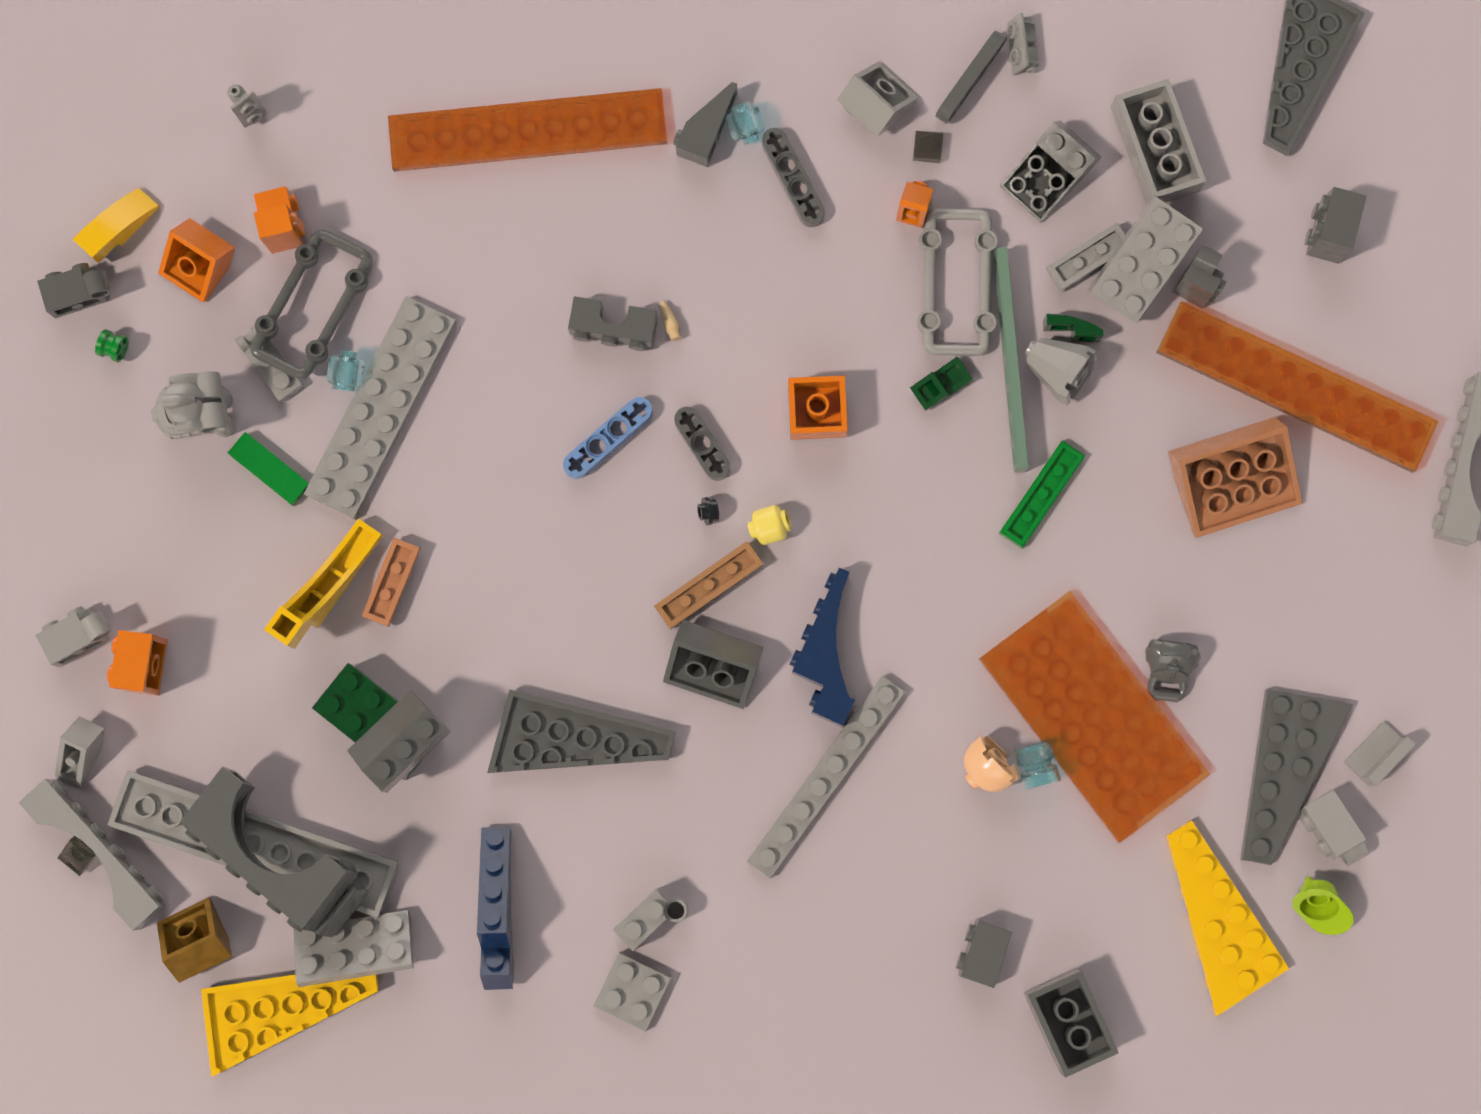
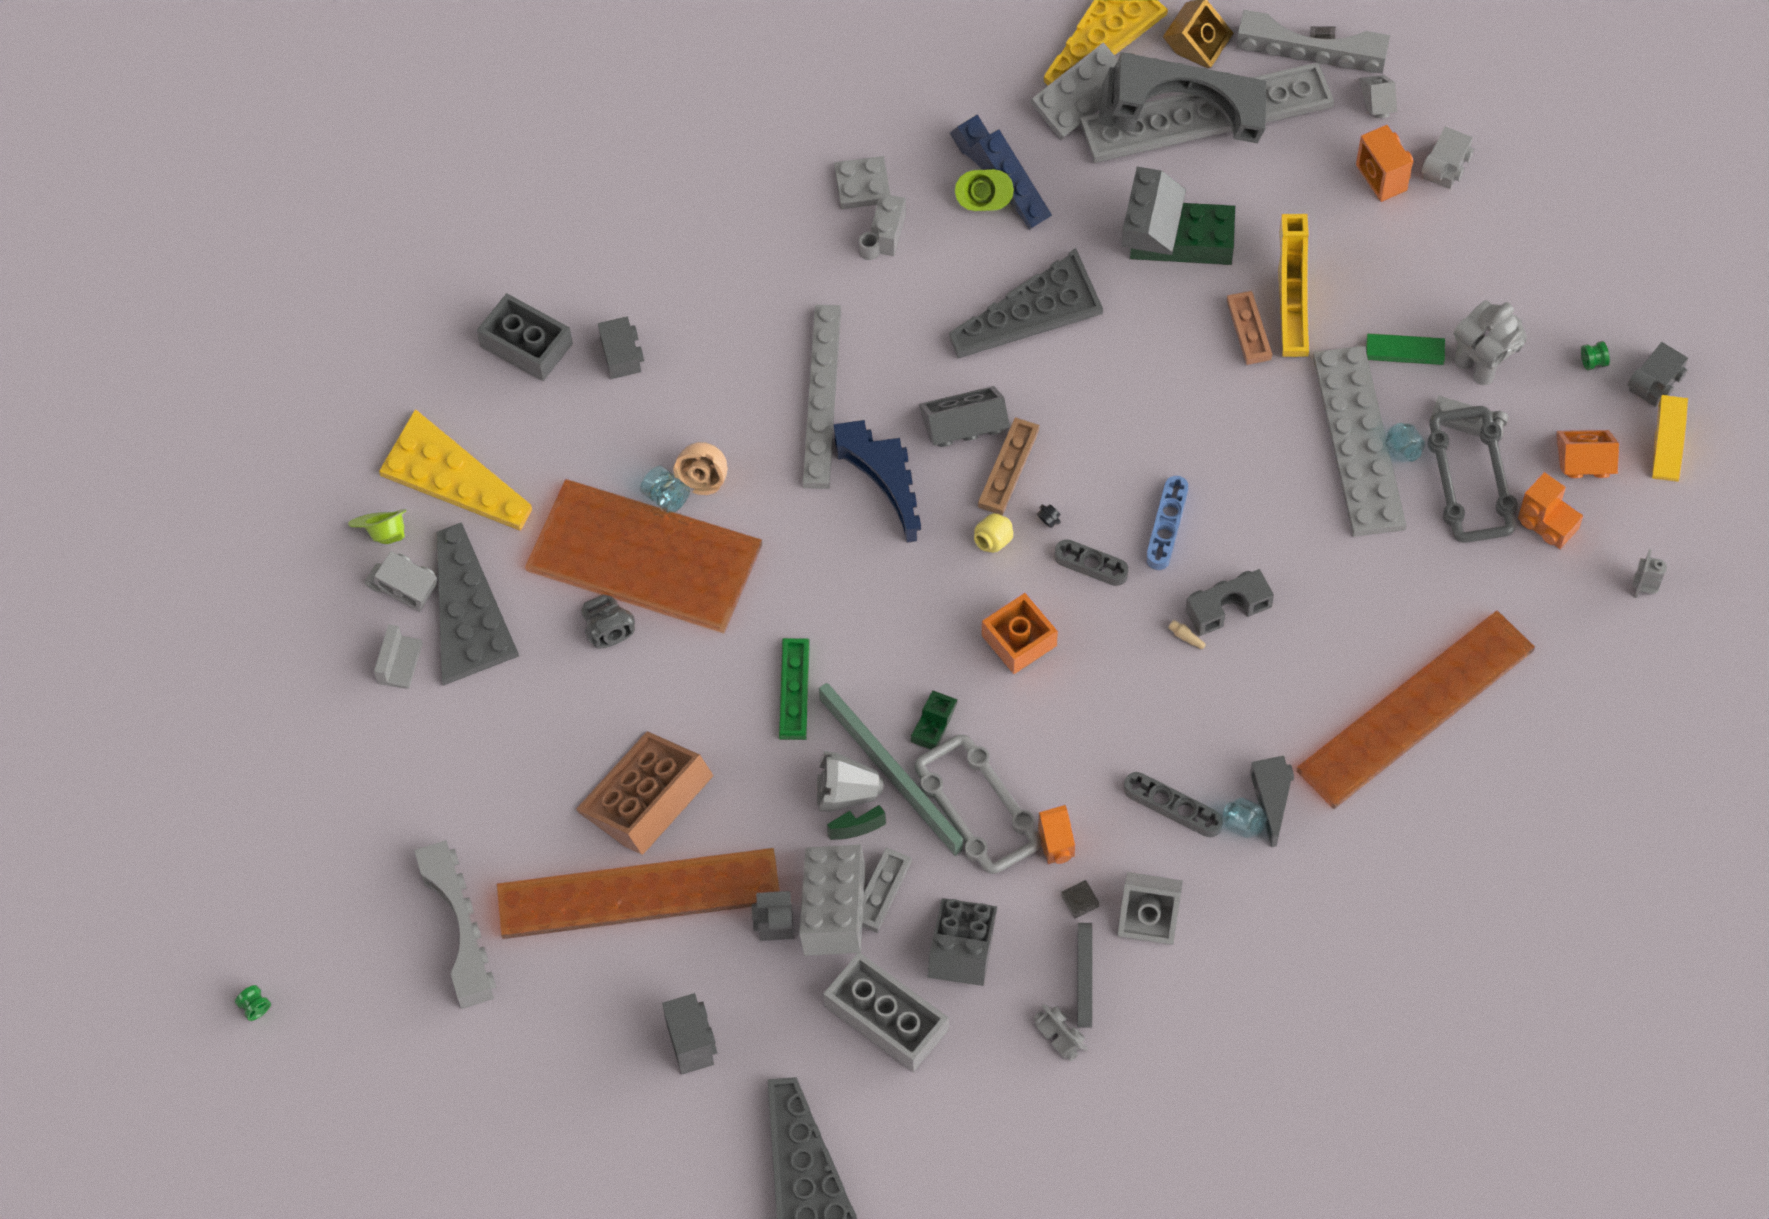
camera: 145 degrees right, 20 degrees down
none -> lime piece [955,169,1014,211]

